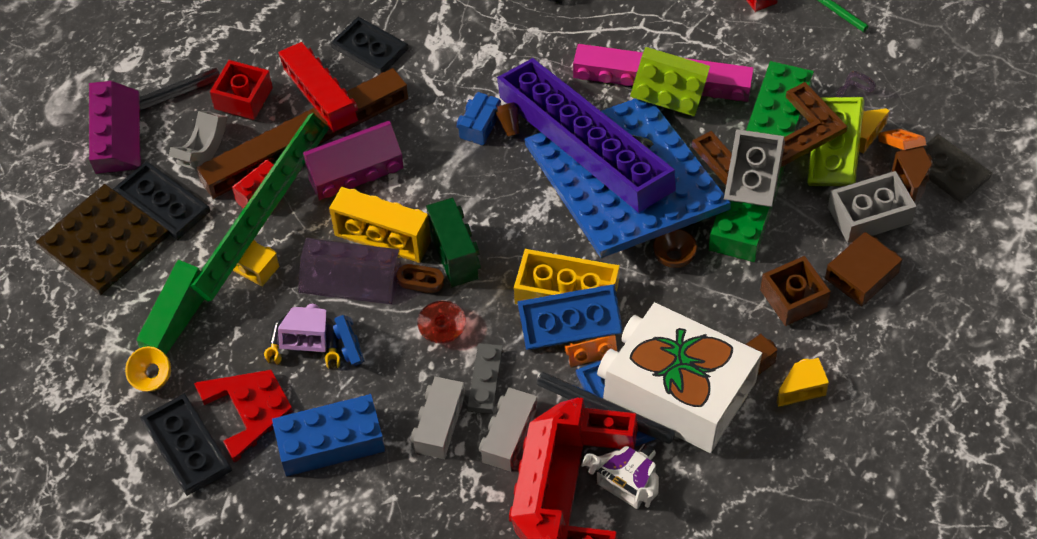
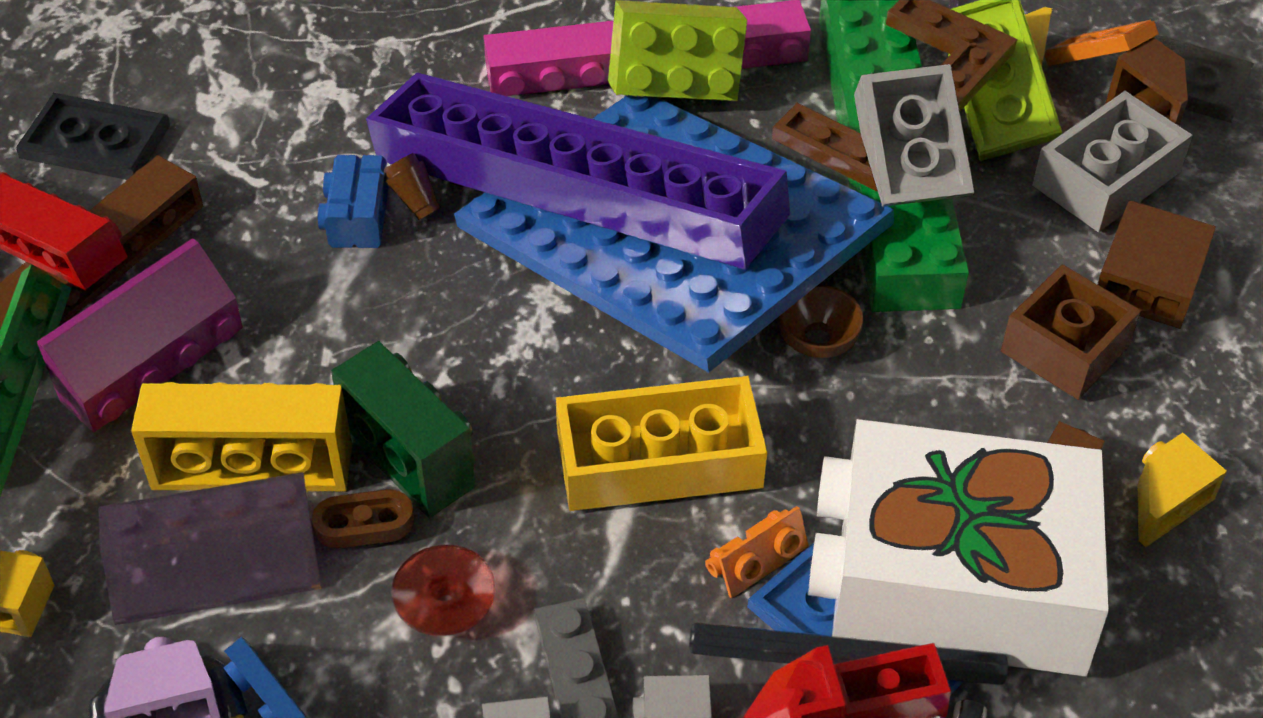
camera: 25 degrees left, 5 degrees down
blue tile [517,284,623,350] -> none

